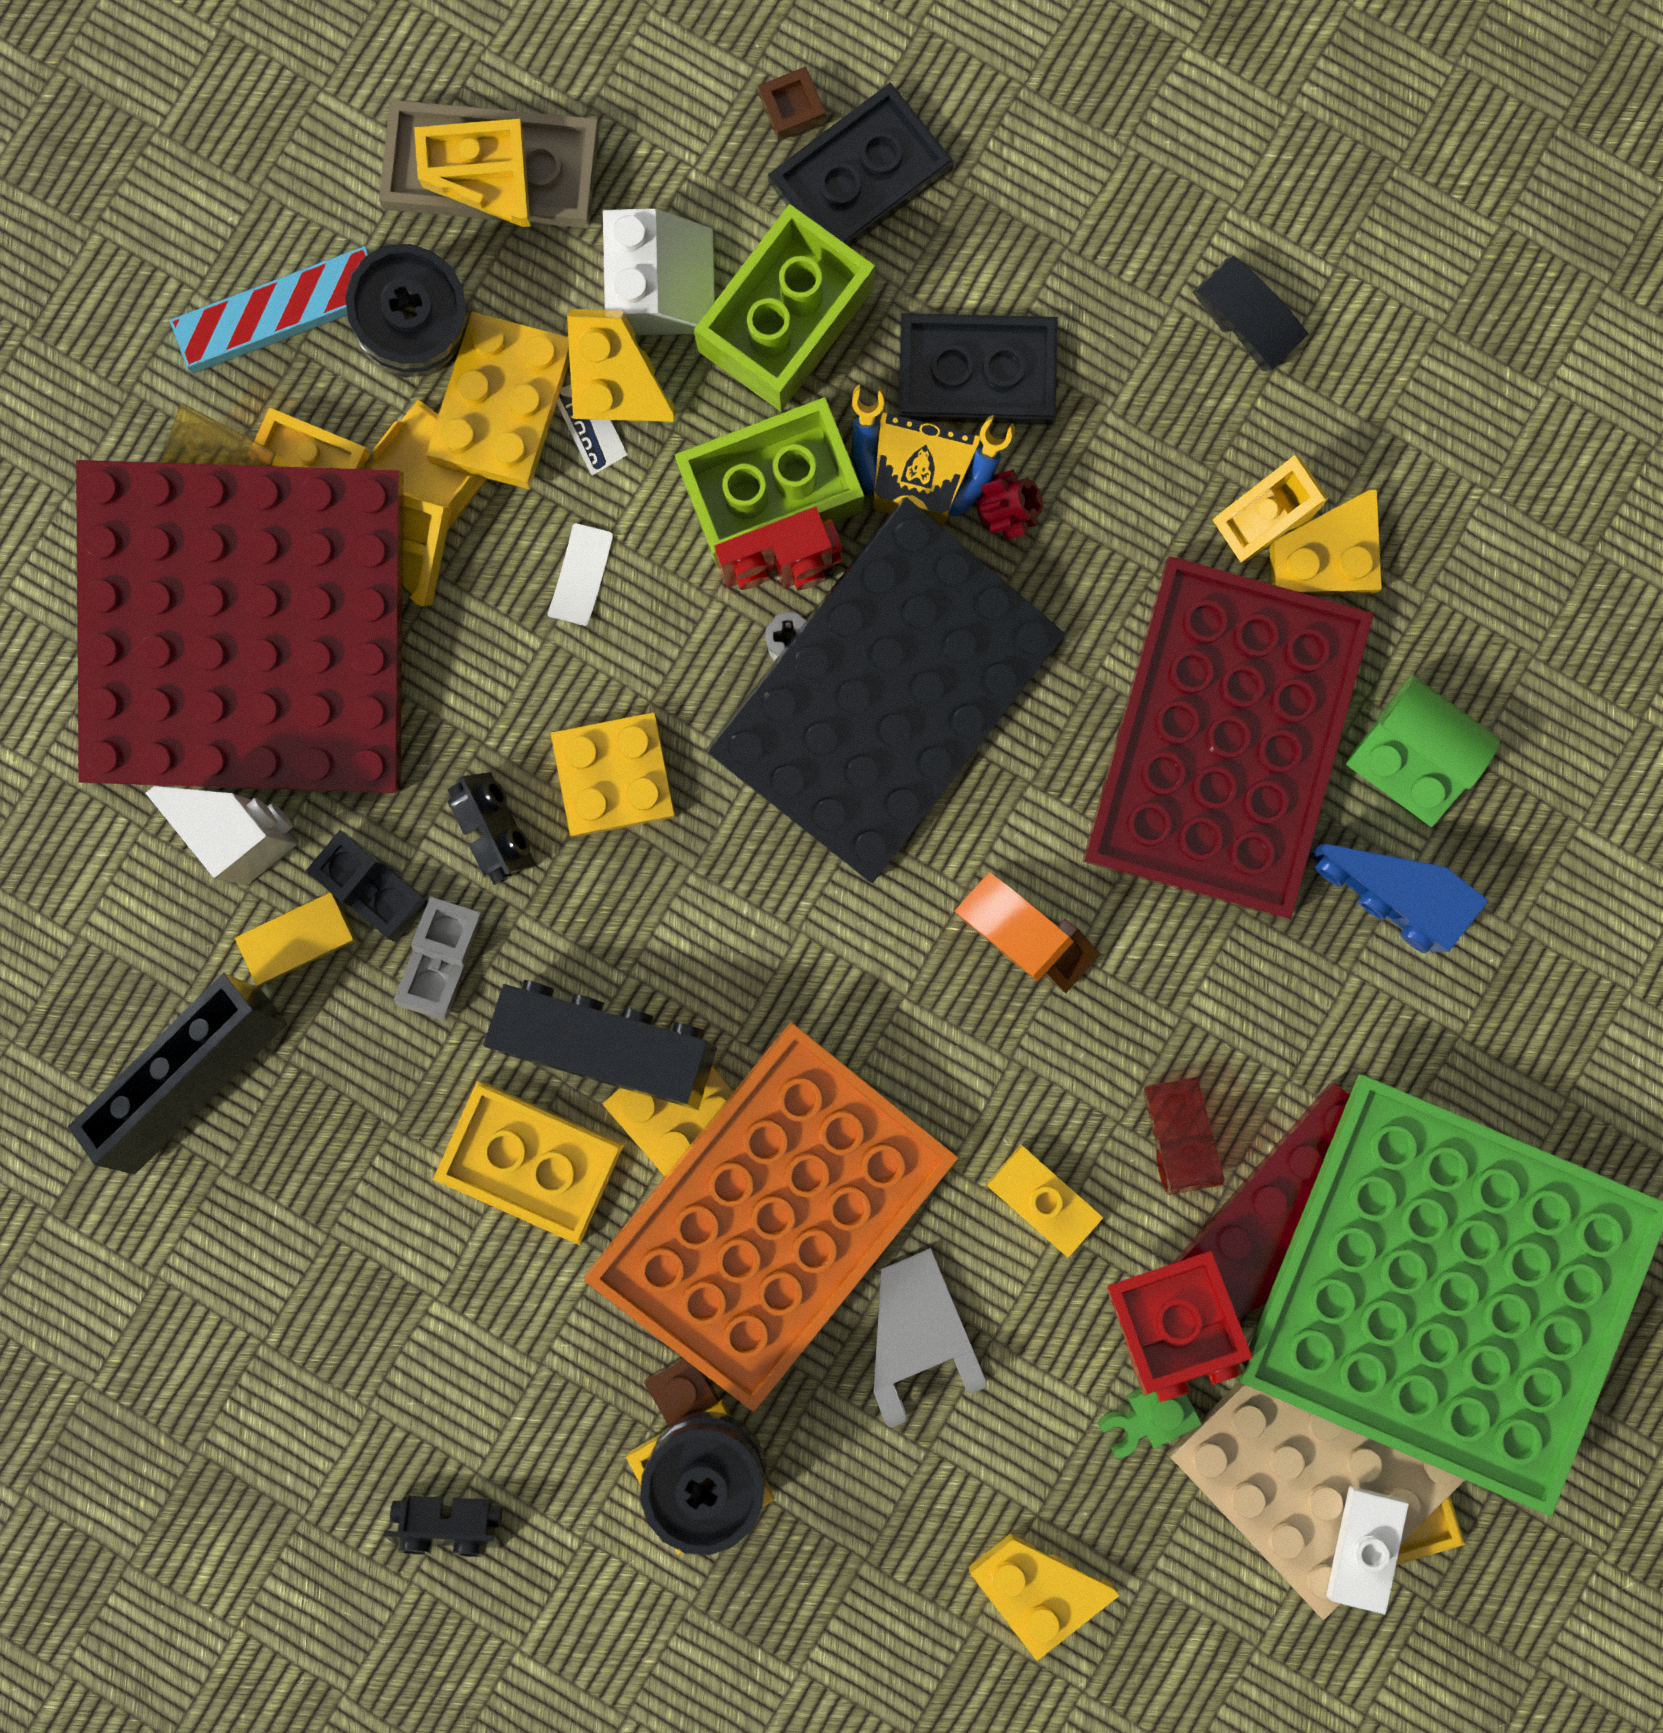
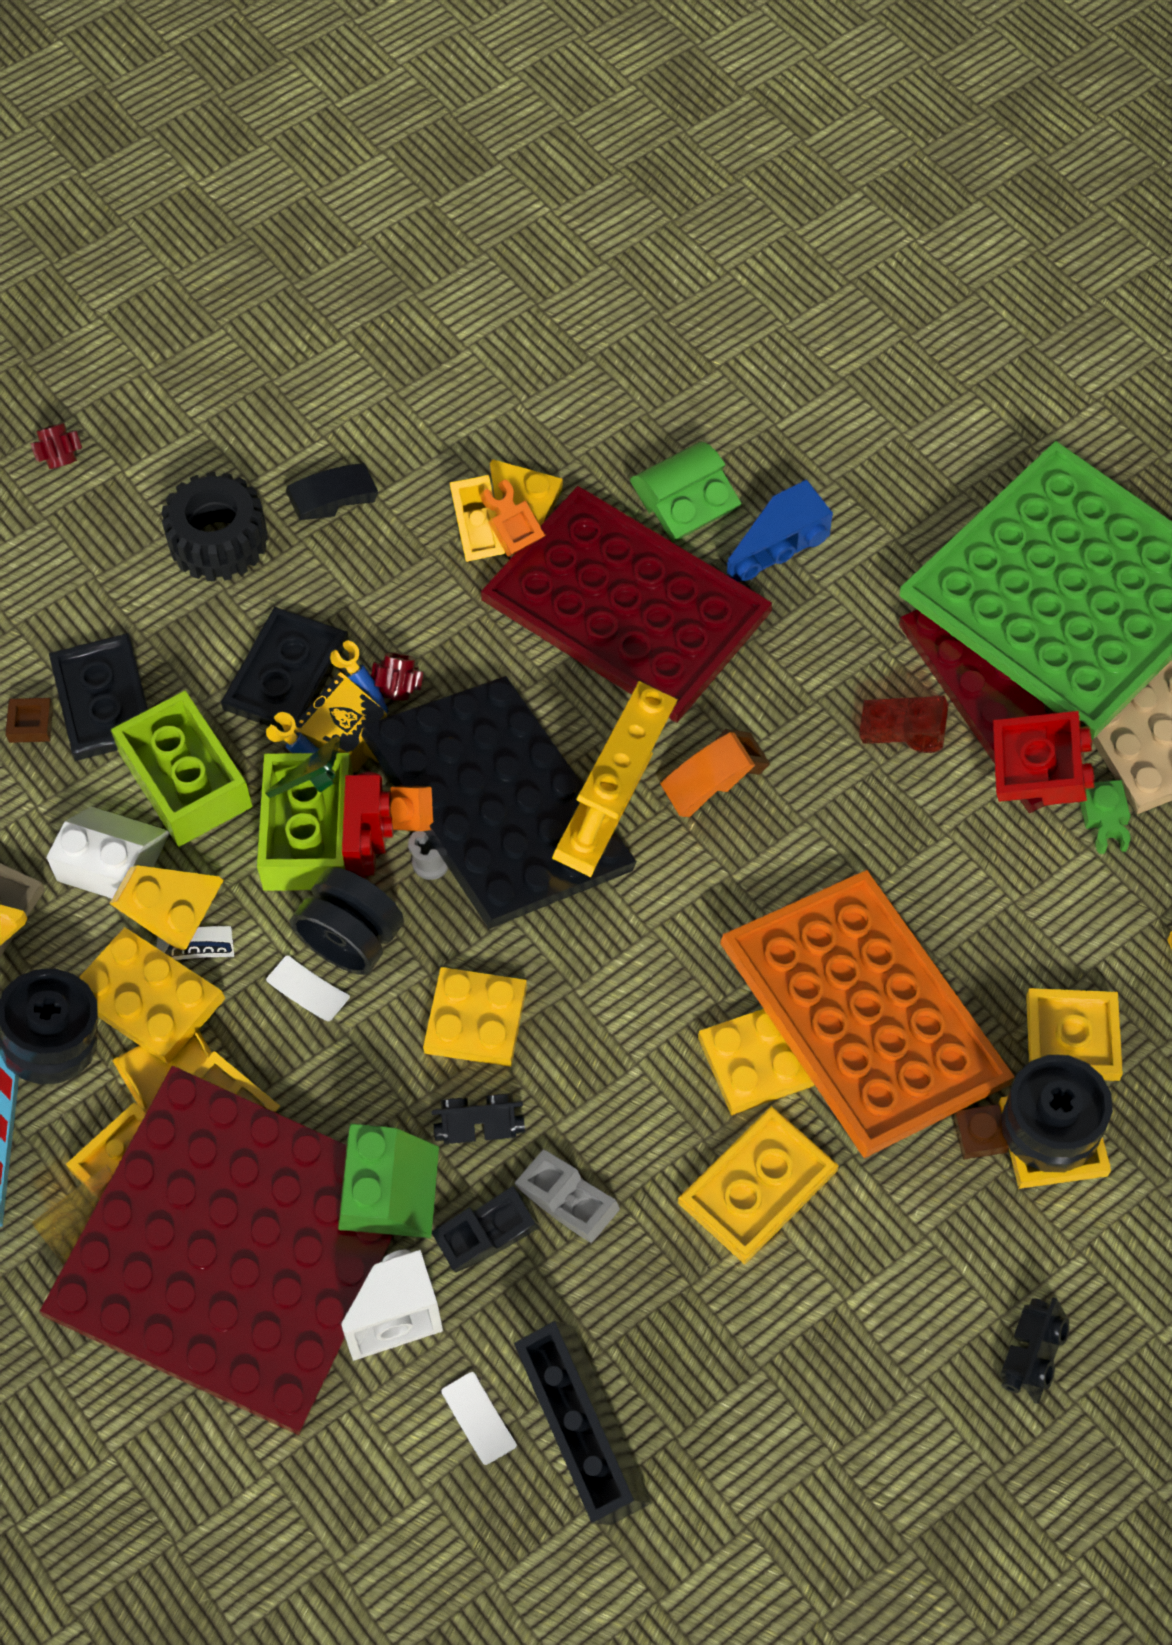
camera: 70 degrees left, 25 degrees down
yellow tile [235,892,358,986] -> none
black brick [483,980,717,1110] -> none
light grey flag [874,1248,986,1427] -> none
yellow plate [986,1145,1103,1258] -> none
none -> black tyre [162,472,268,582]
none -> dark green piece [265,736,341,798]
none -> black wheel [290,867,404,975]
none -> bright green slope [338,1124,439,1238]
none -> orange plate [390,786,433,831]
none -> white sticker [441,1372,517,1465]
none -> orange plate [480,479,545,557]
none -> yellow fence [552,681,678,877]
none -> yellow plate [1026,988,1123,1081]

